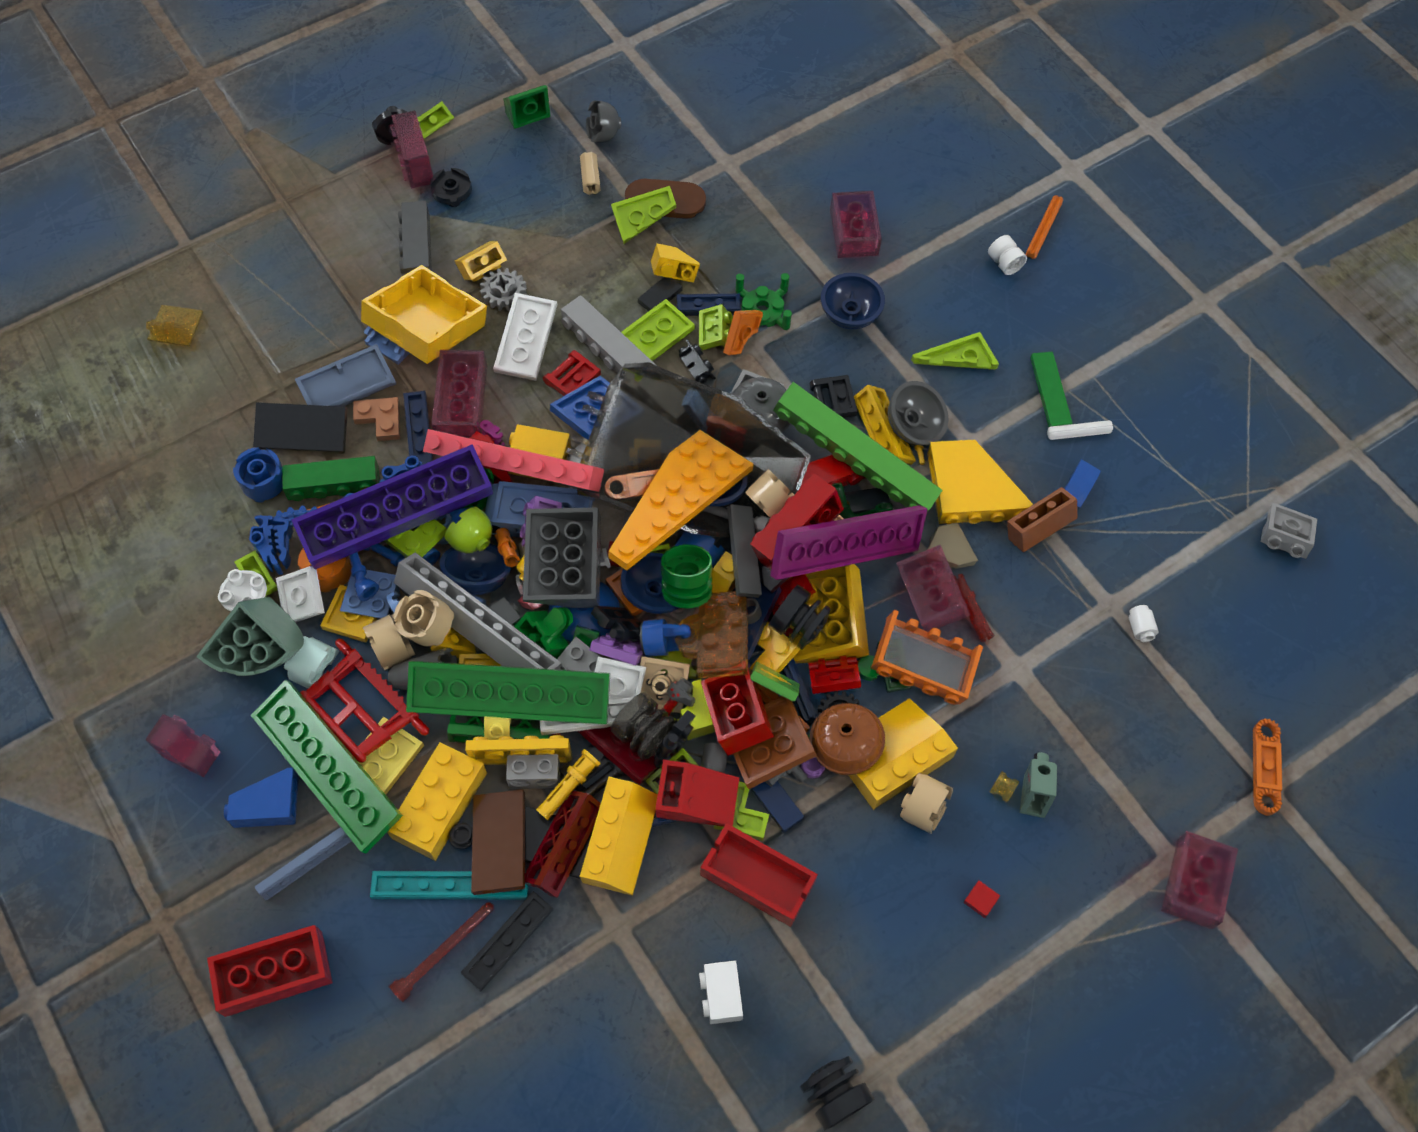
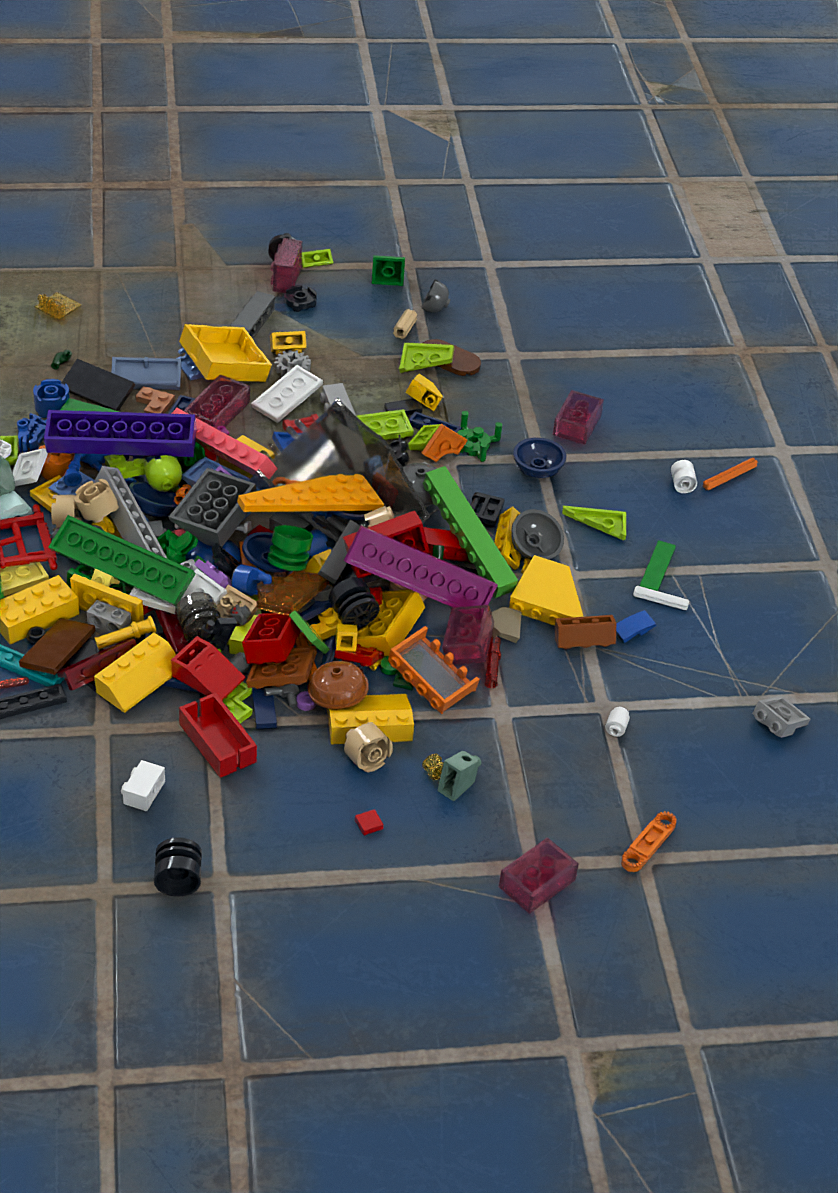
camera: 25 degrees right, 20 degrees down
none -> dark green arm [51,350,72,370]
none -> yellow brick [335,624,358,652]

